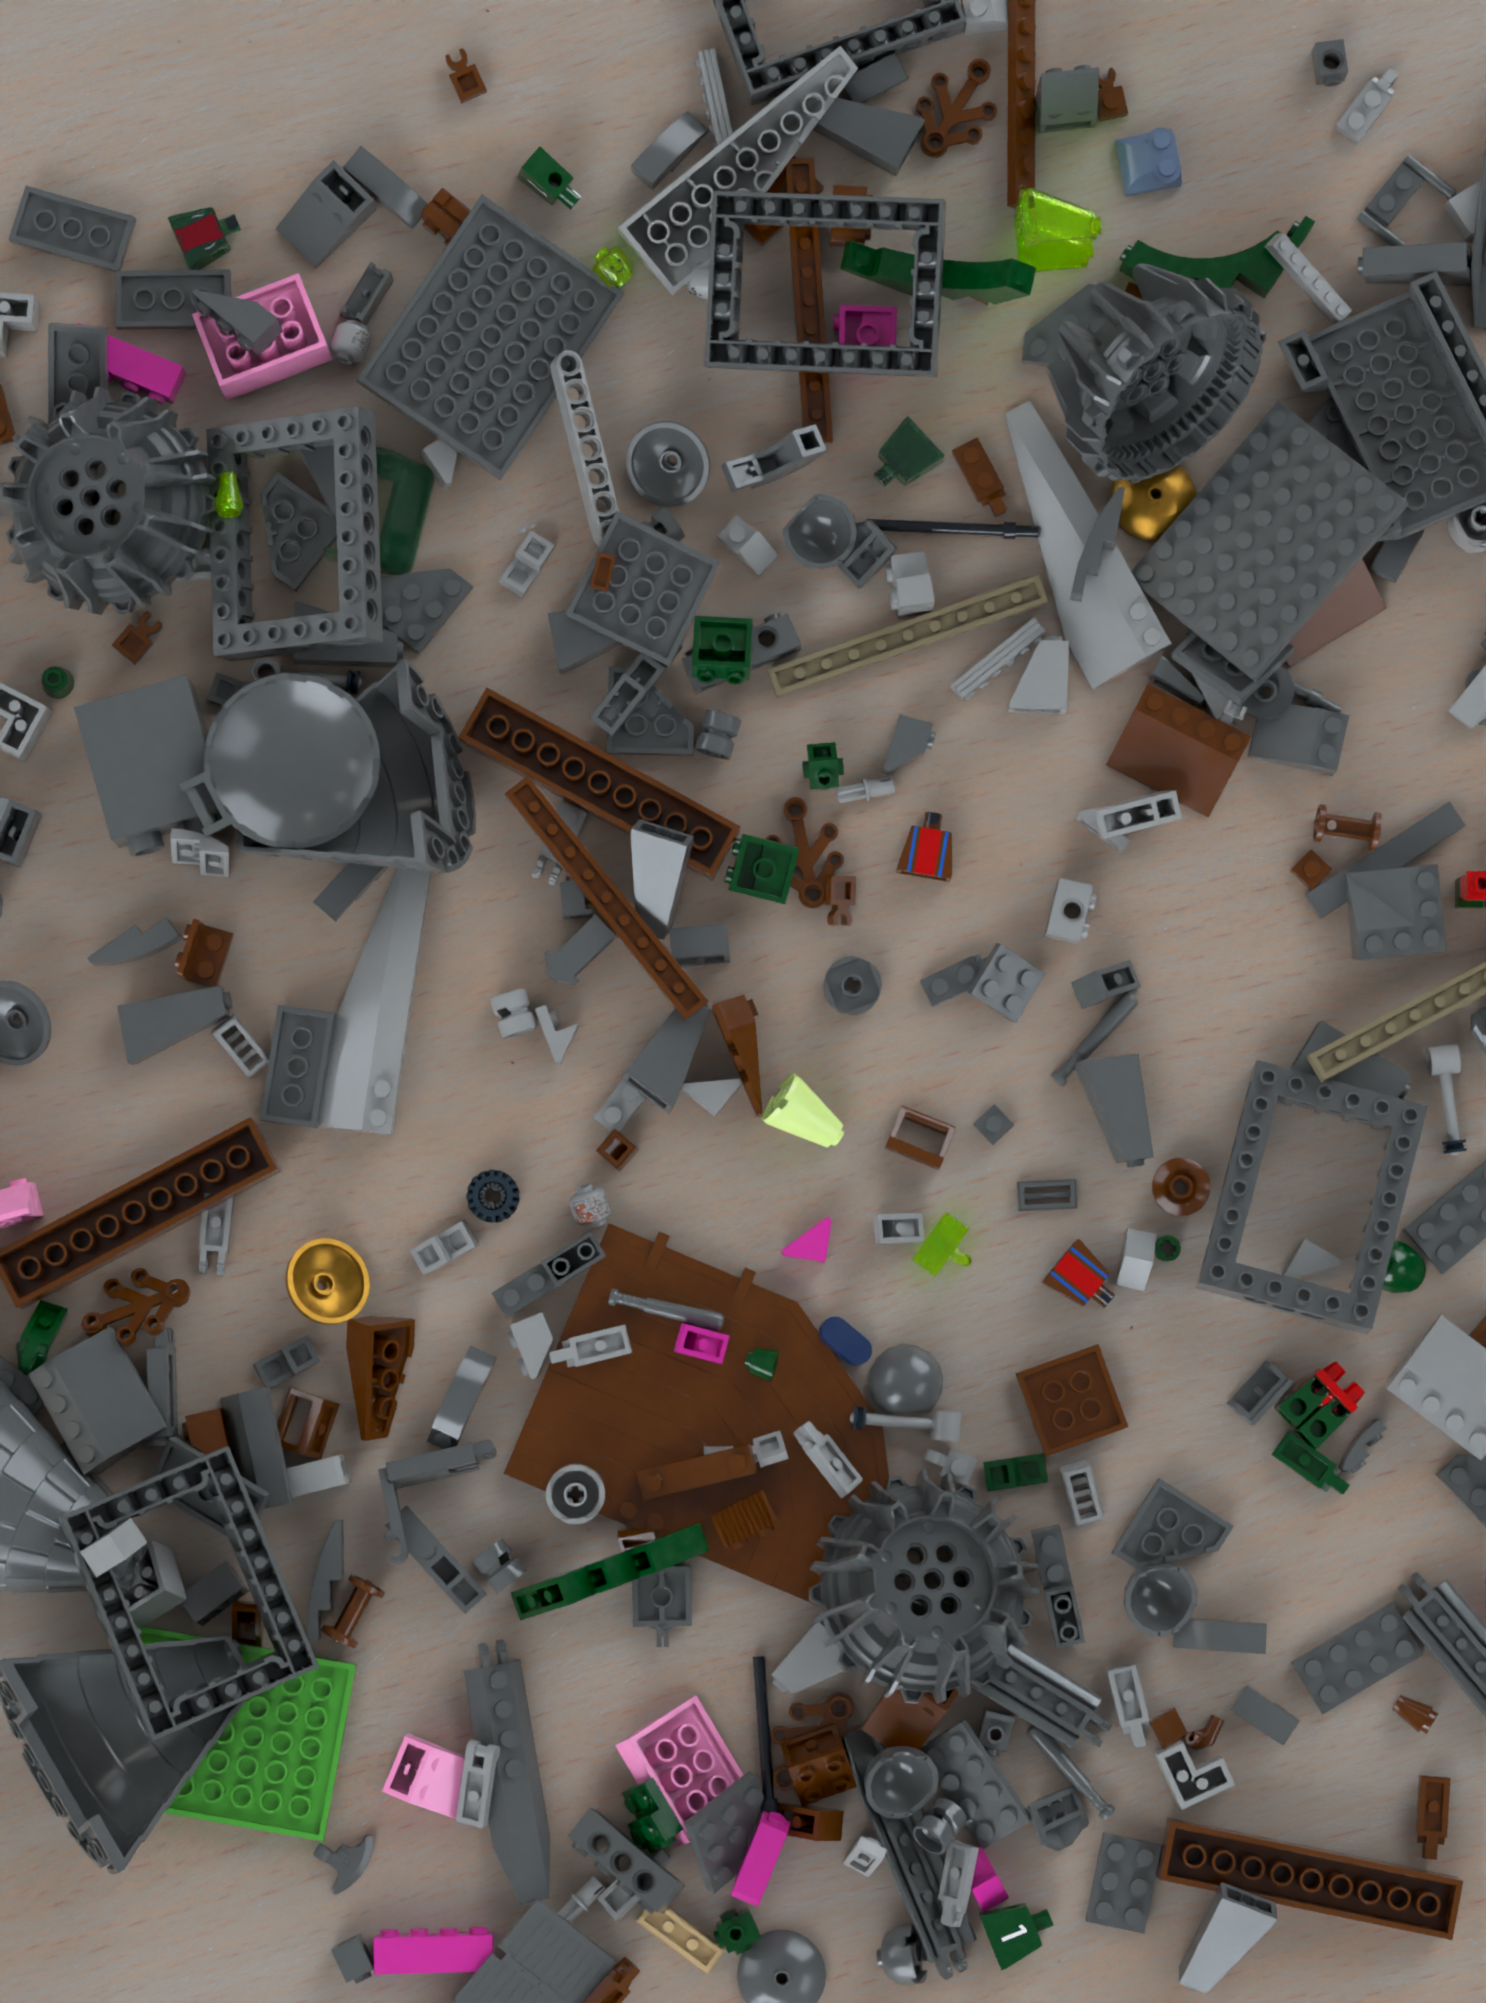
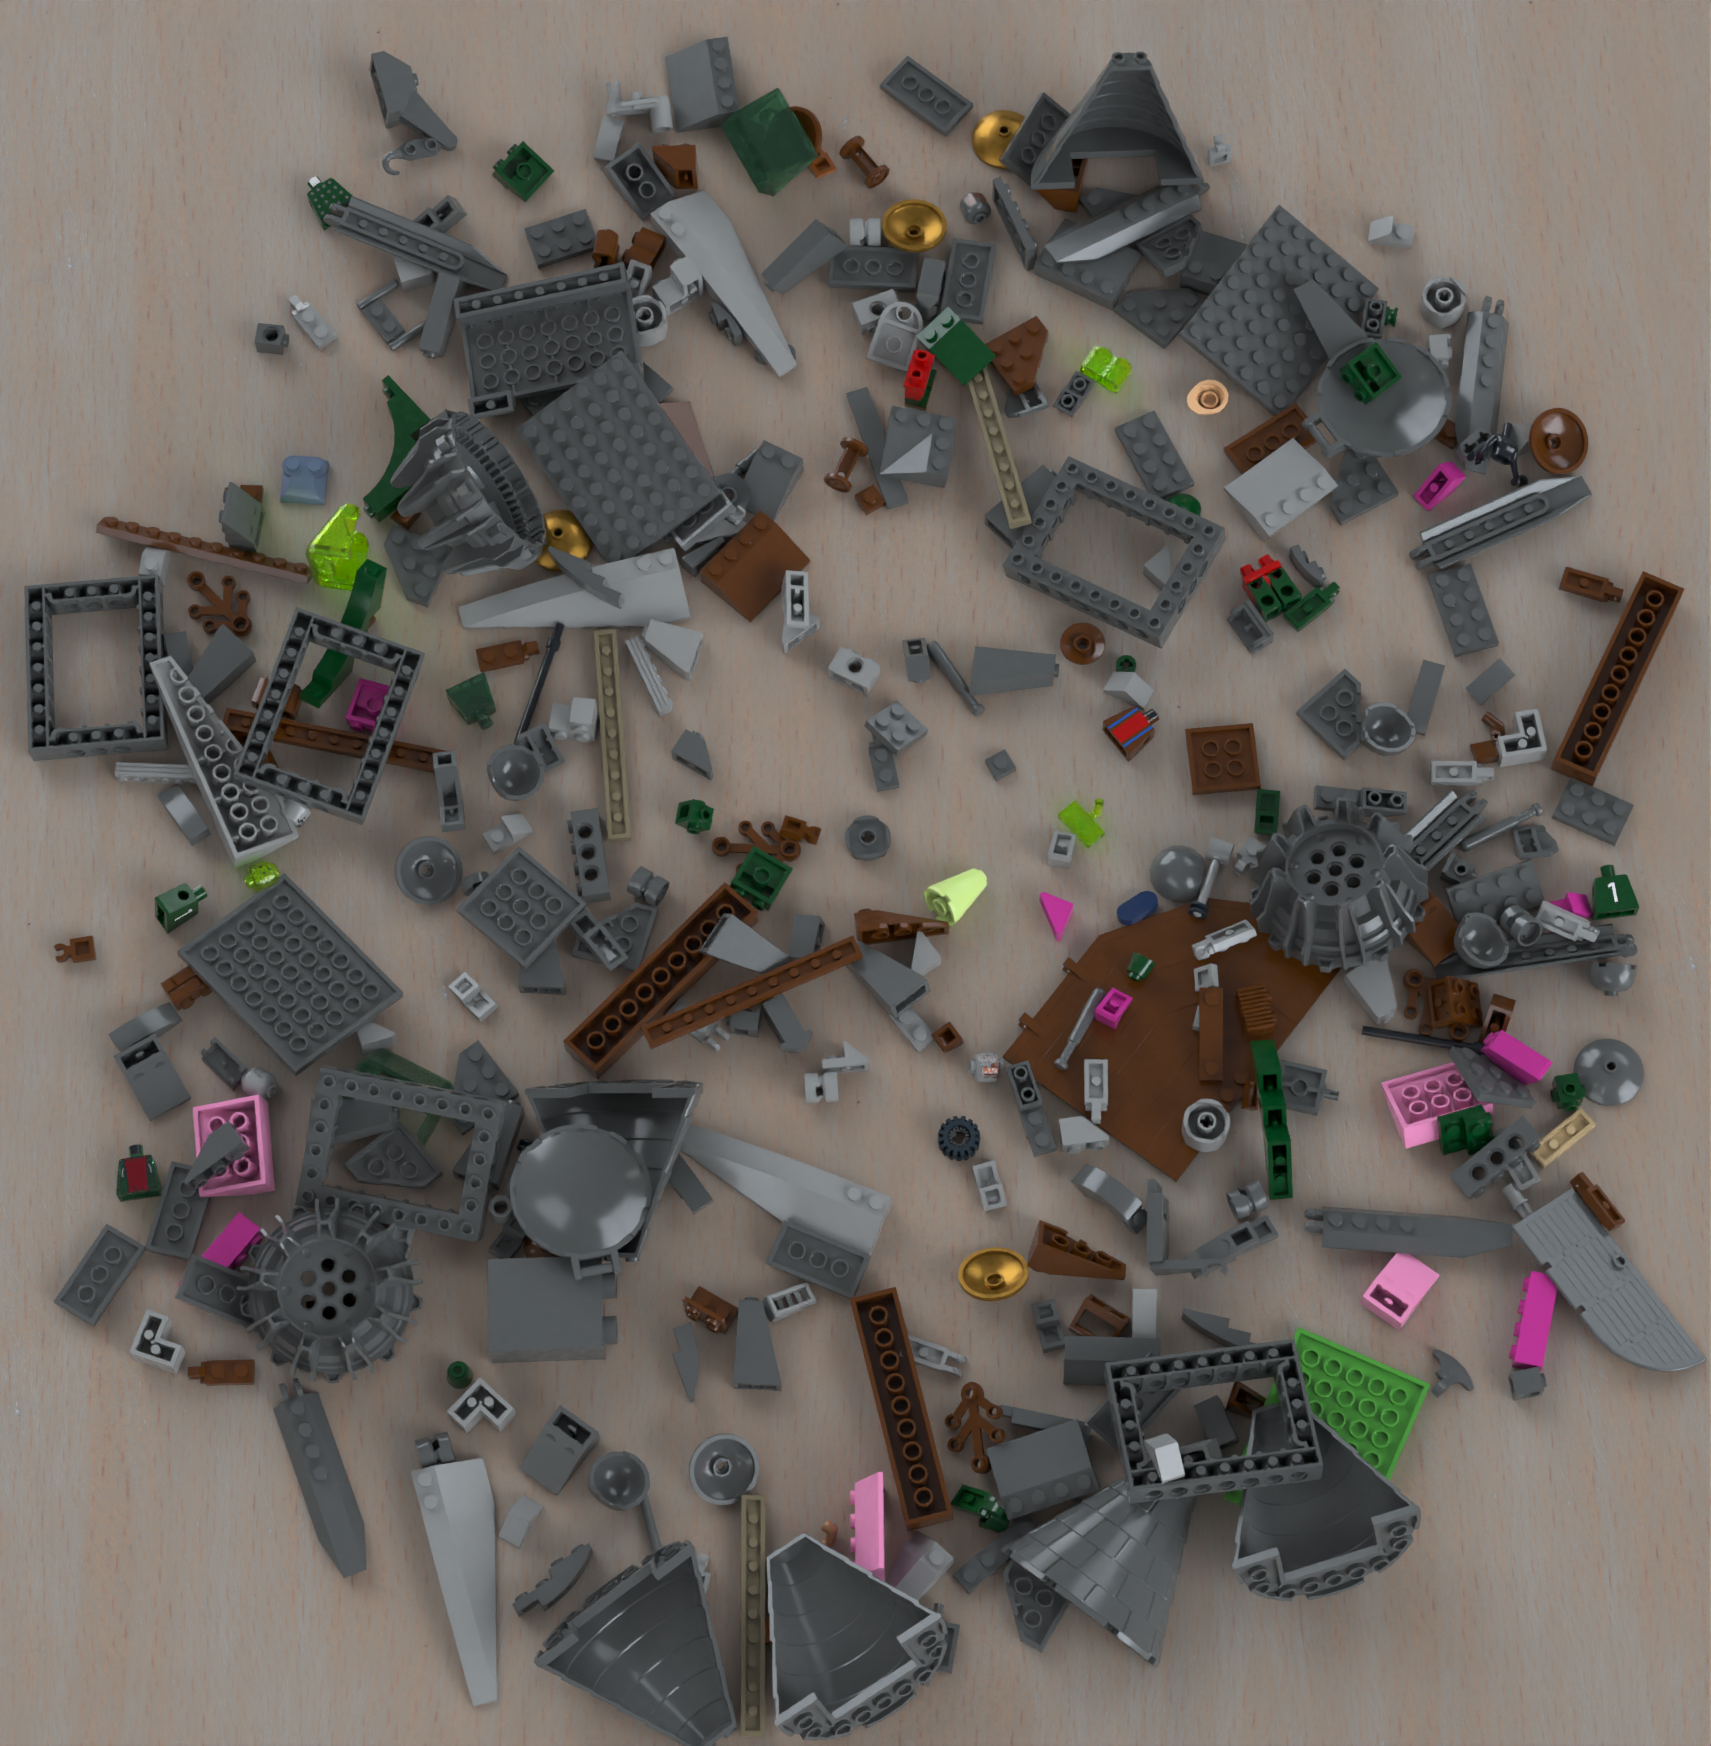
camera: 70 degrees left, 15 degrees down
reddish brown plate [112,611,163,665] -> none
light grey slope [171,828,230,877] -> none
reddish brown slope [182,1408,232,1454] -> none
clear neon green cone [214,472,244,518] -> none
reddish brown hose [321,1574,385,1648] -> none
light grey plate [456,1739,500,1829] -> none
light grey beam [550,350,619,547] -> none
reddish brown piece [590,552,616,592] -> none
dark green plate [692,616,753,684] -> none
light grey axle [836,775,895,803] -> none
light grey plate [843,1836,887,1877] -> none
reddish brown tile [885,1105,956,1170] -> none
torso [896,812,952,882] -> none
dark grey tile [1017,1179,1077,1211] -> none
light grey slope [1059,1459,1104,1527] -> none
slope [1179,1882,1277,1994] -> none
light grey piece [1264,233,1352,324] -> none
reddish brown cone [1392,1695,1438,1734] -> none
light grey piece [1426,1044,1467,1155] -> none

